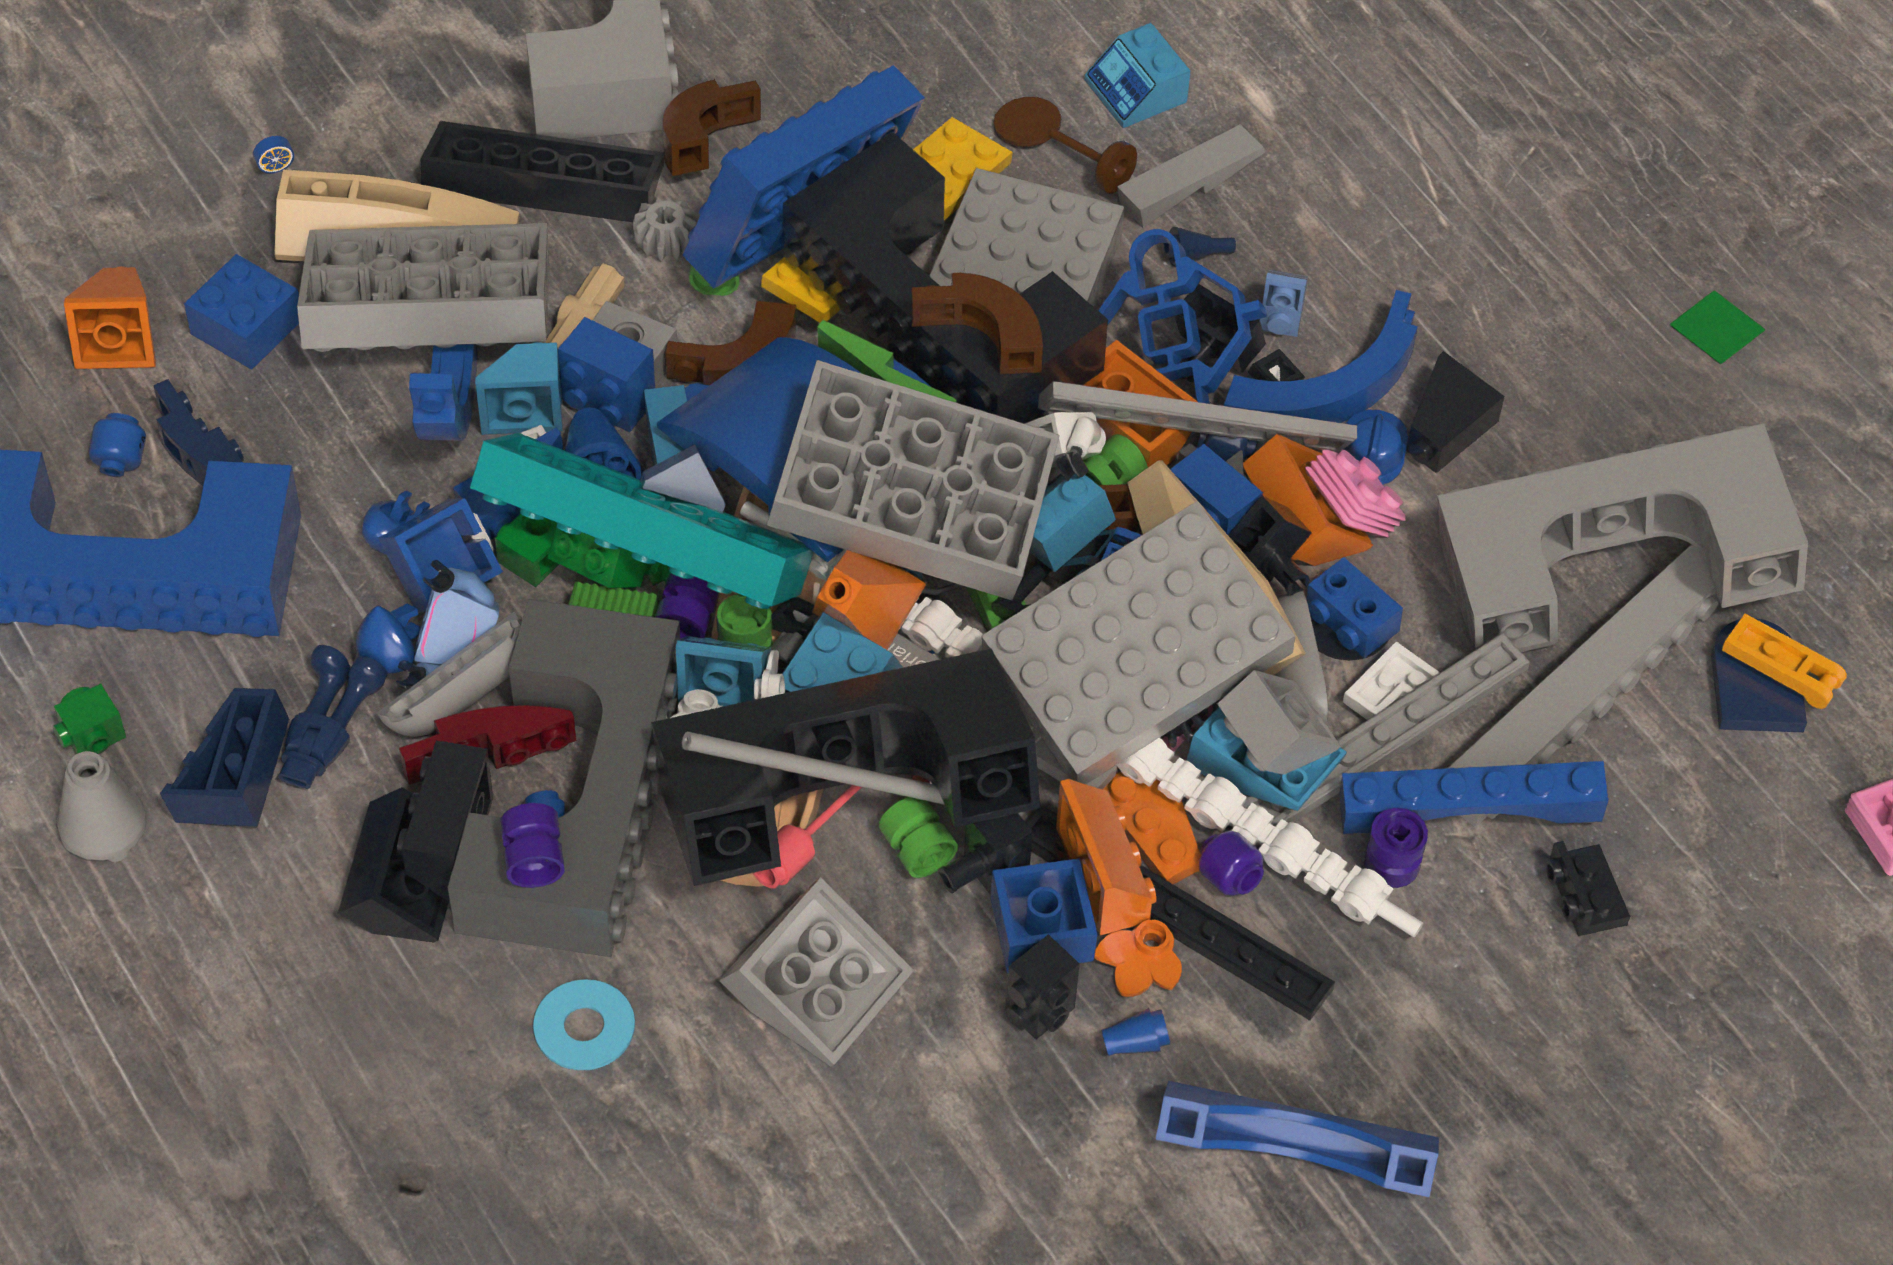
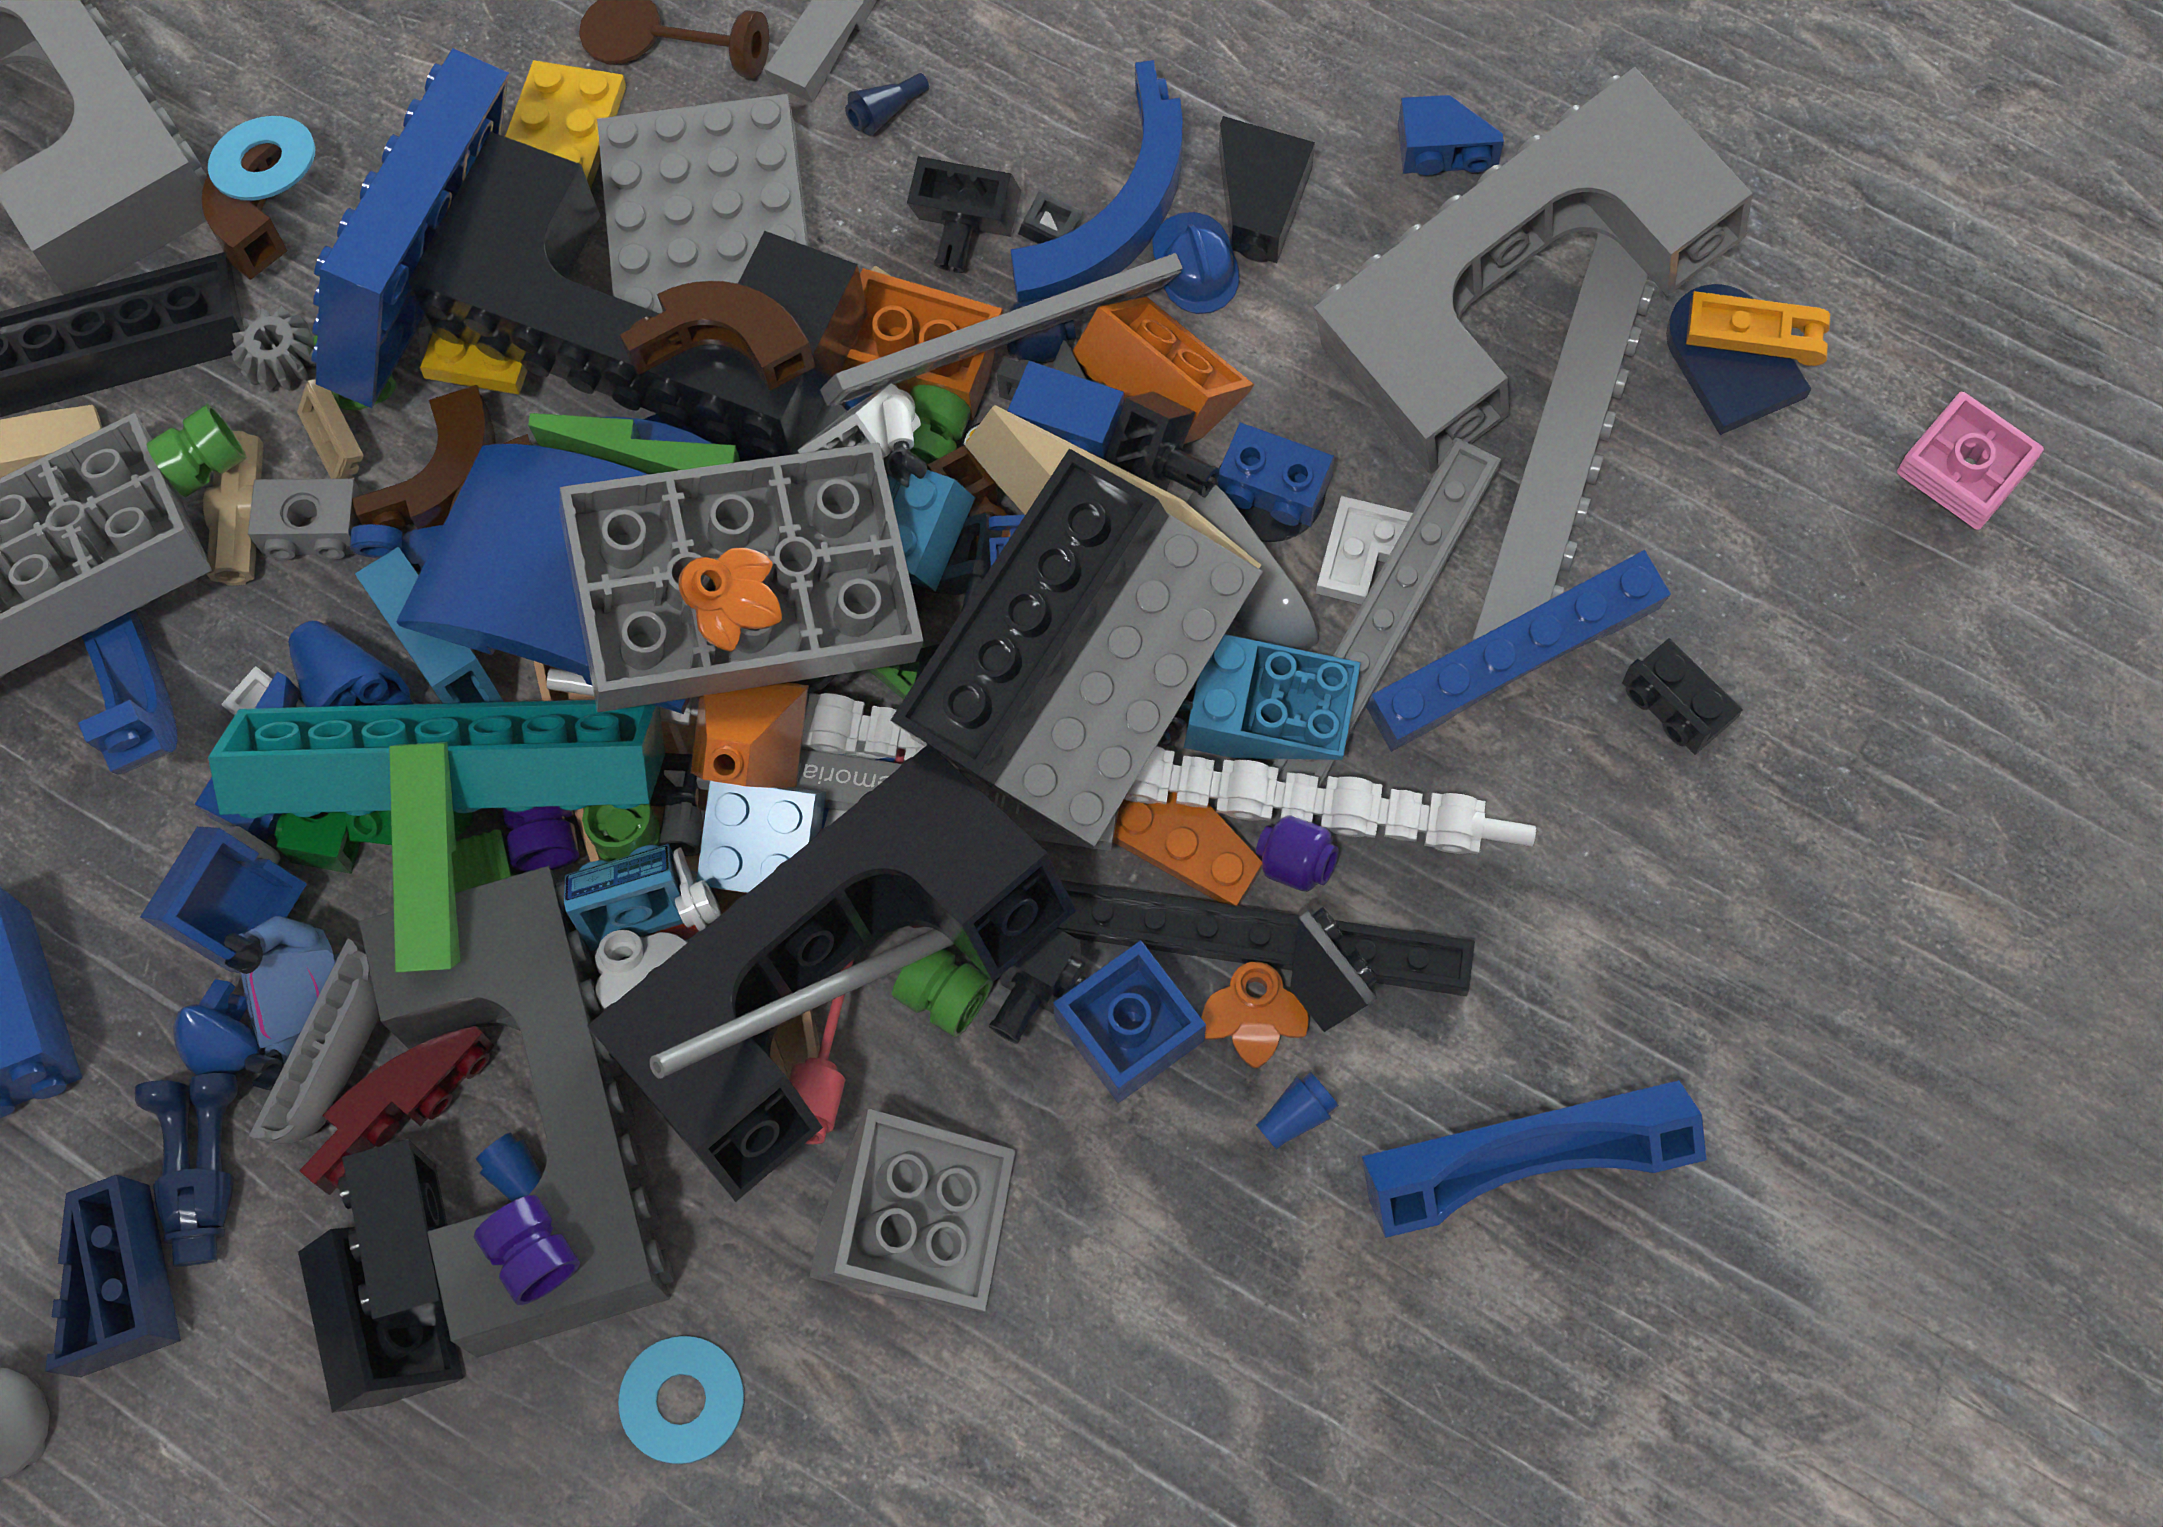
camera: 20 degrees left, 15 degrees up
blue piece [362,490,430,555] -> none
dark azure slope [475,342,563,435] -> none
blue brick [558,317,655,432] -> none
sand blue slope [640,445,726,512] -> none
black brick [1005,934,1080,1040] -> none
orange slope [1056,779,1156,935] -> none
blue piece [1098,229,1267,434] -> none
light grey slope [1217,670,1341,775] -> none
medium blue slope [1260,270,1308,337] -> none
bright pink brick [1305,450,1405,538] -> none
dark purple wheel [1364,808,1428,888] -> none
none -> bright green wheel [146,404,247,498]
none -> medium azure gear [208,116,315,201]
none -> tan tile [297,379,364,480]
none -> blue tile [350,524,403,558]
none -> bright green slope [389,742,461,972]
none -> orange plate [679,548,782,652]
none -> black arch [890,448,1169,788]
none -> black slope [1290,903,1378,1032]
none -> blue slope [1398,95,1504,175]

